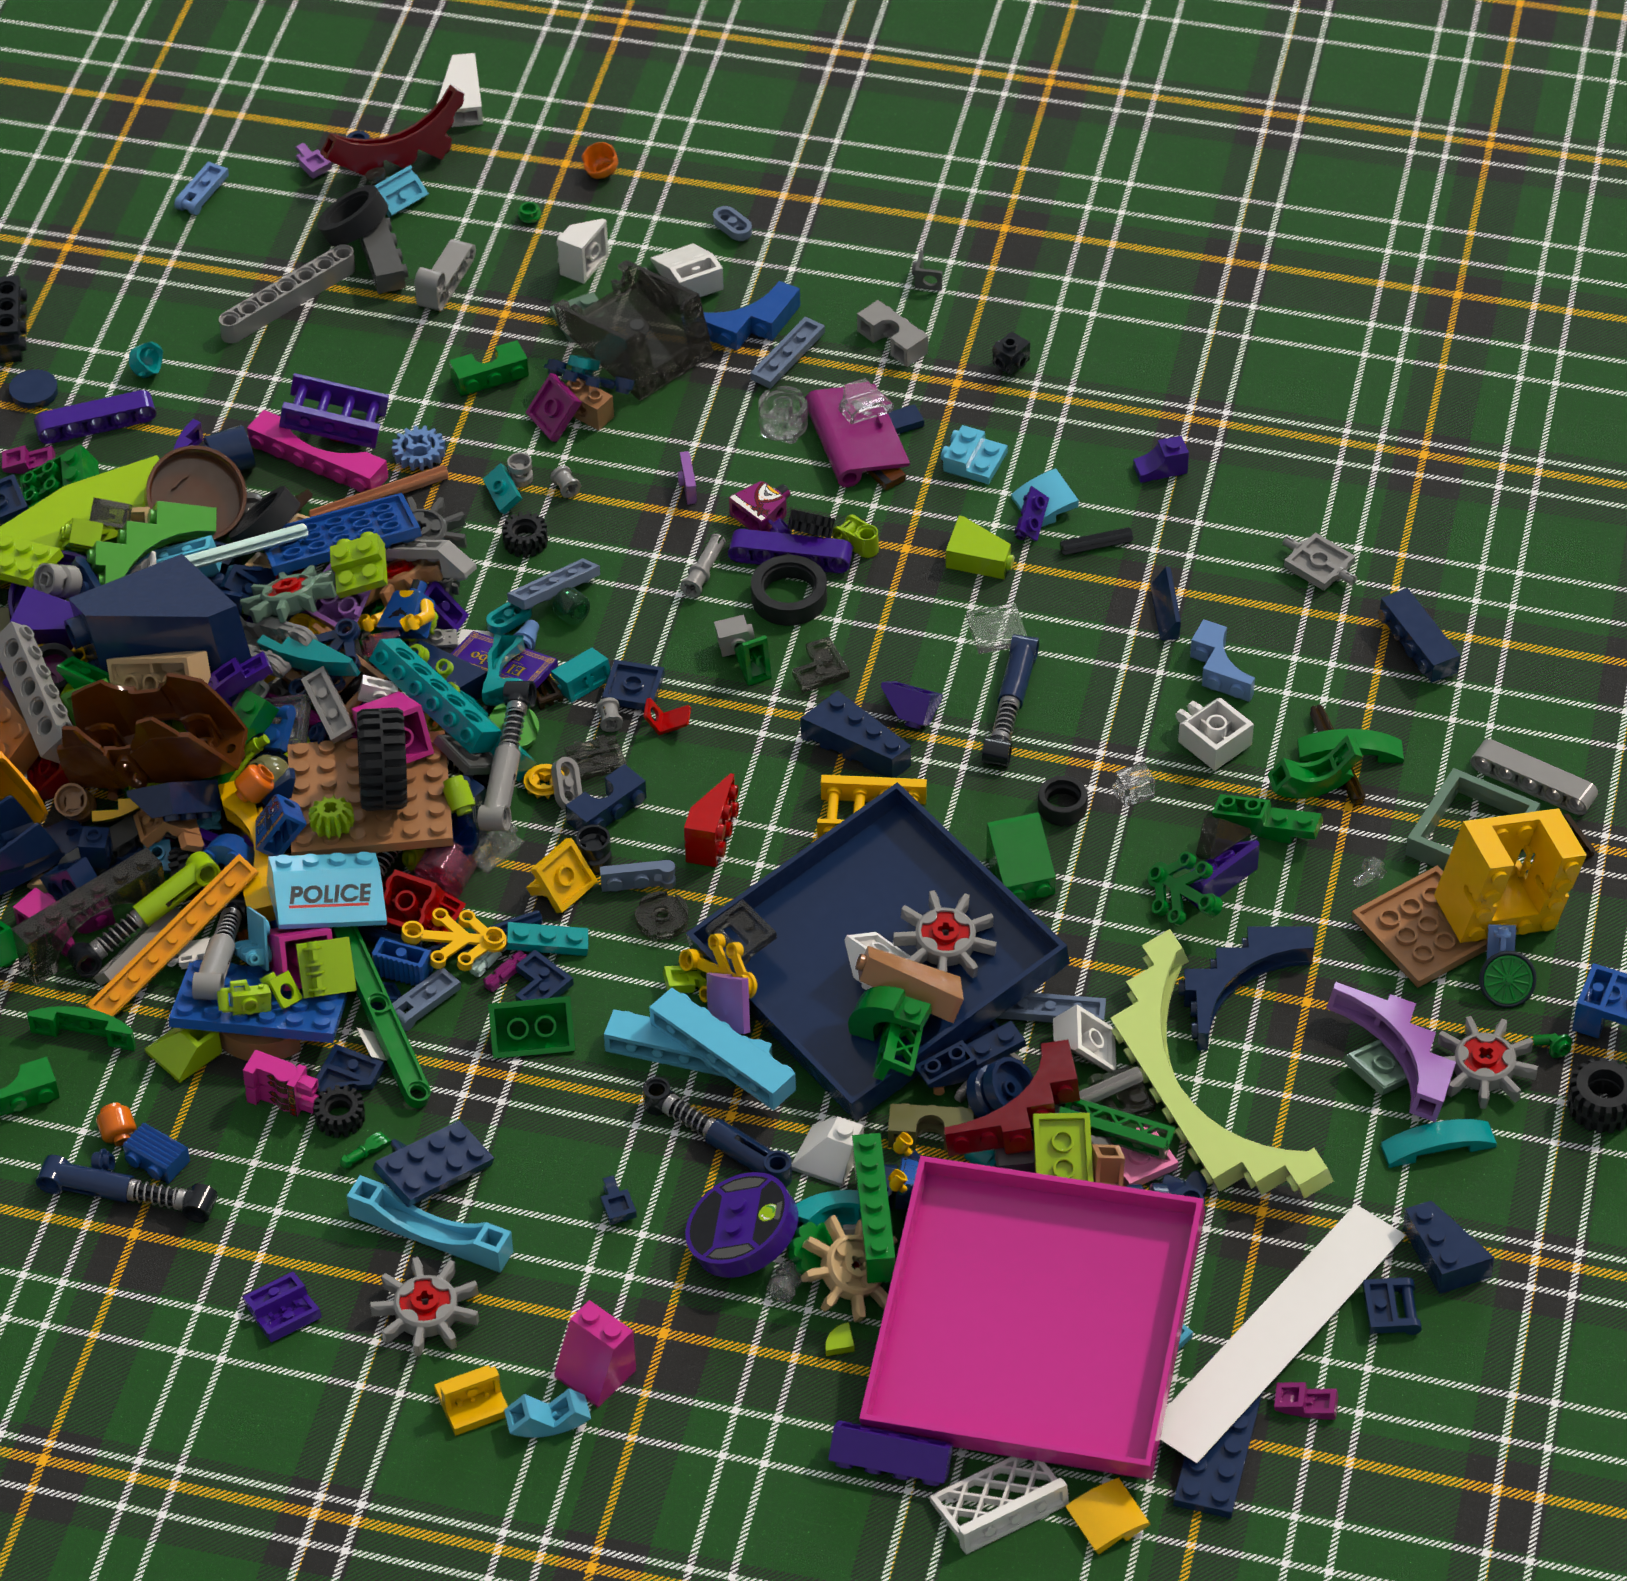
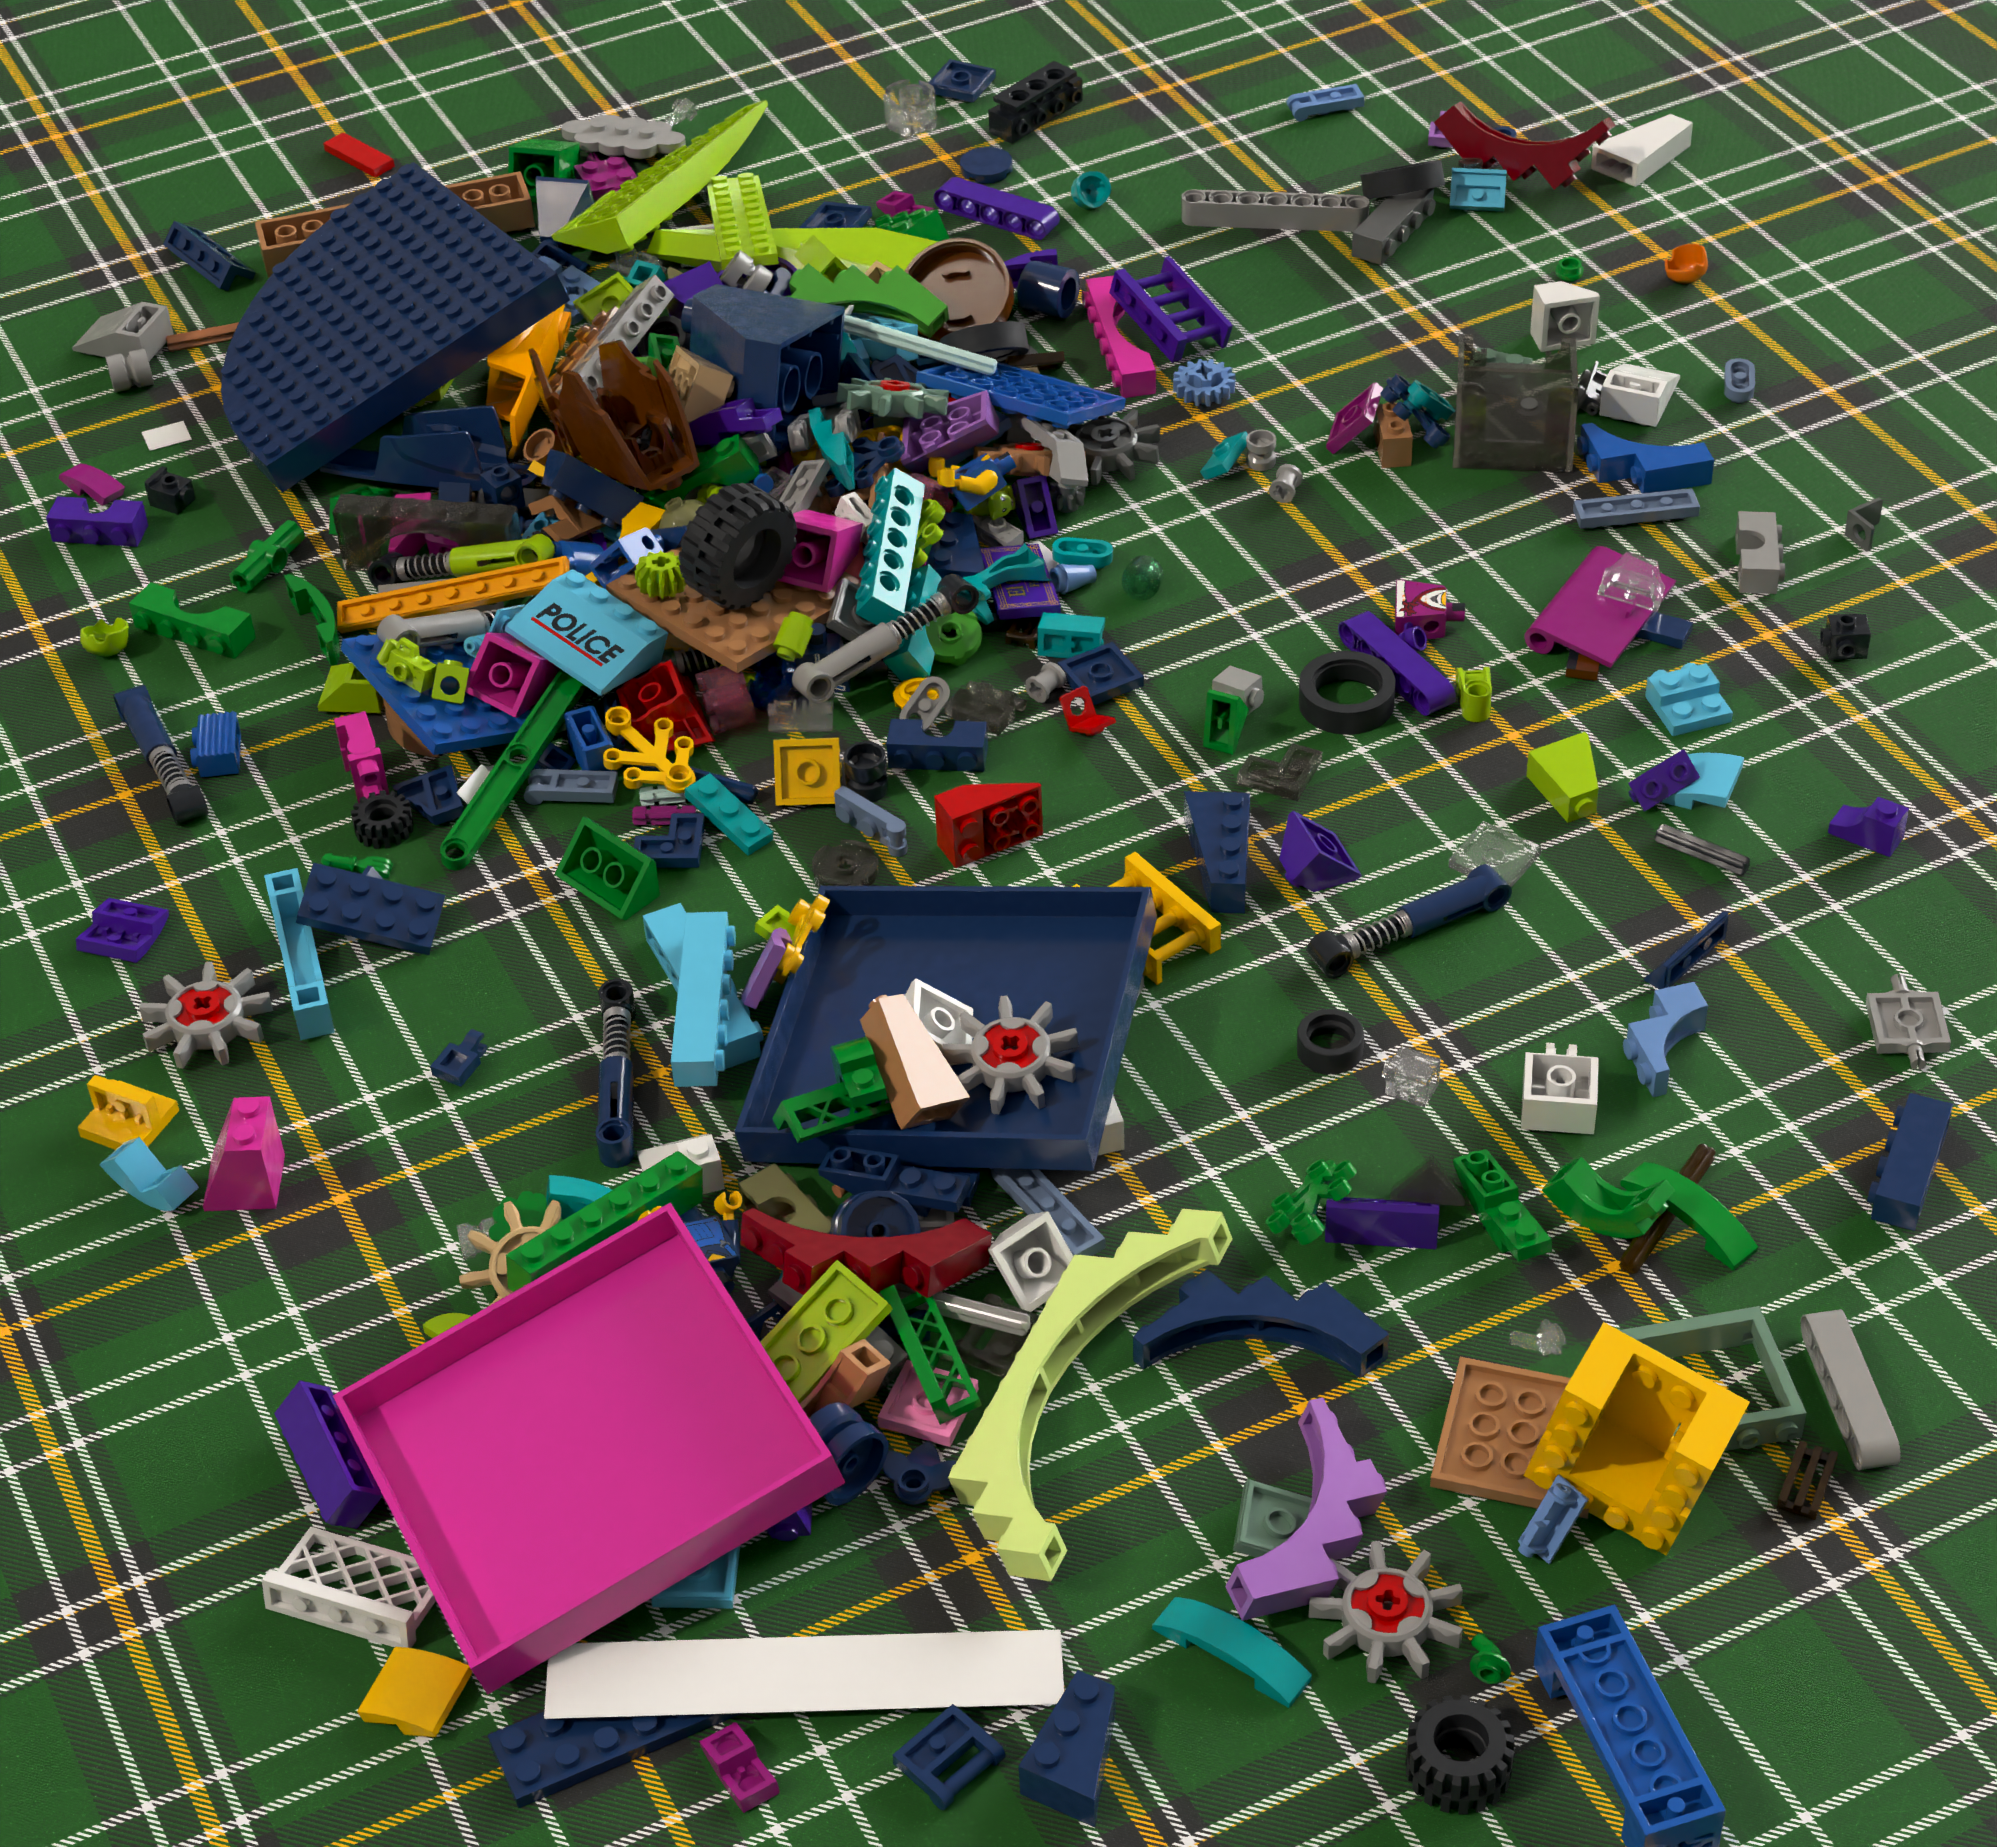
camera: 50 degrees right, 5 degrees down
clear smoke slope [89,498,133,530] -> none
dark blue plate [91,1148,115,1171] -> none
orange head [96,1103,137,1146] -> none
orange head [234,764,274,804] -> none
lime hinge [295,937,357,999] -> none
nougat axle [309,465,449,517] -> none
lime plate [330,532,388,599] -> none
light grey beam [415,239,476,311] -> none
green arch [449,340,529,396] -> none
black tyre [502,512,548,558] -> none
sand blue plate [507,559,600,610] -> none
medium lavender plate [678,451,697,504] -> none
light grey pin [680,534,726,598] -> none
piece [685,1172,799,1278] -> none
clear smoke plate [706,899,777,965] -> none
clear brick [758,386,808,444] -> none
black tyre [787,509,835,538] -> none
green slope [986,812,1056,902] -> none
green wheel [1479,951,1537,1008] -> none

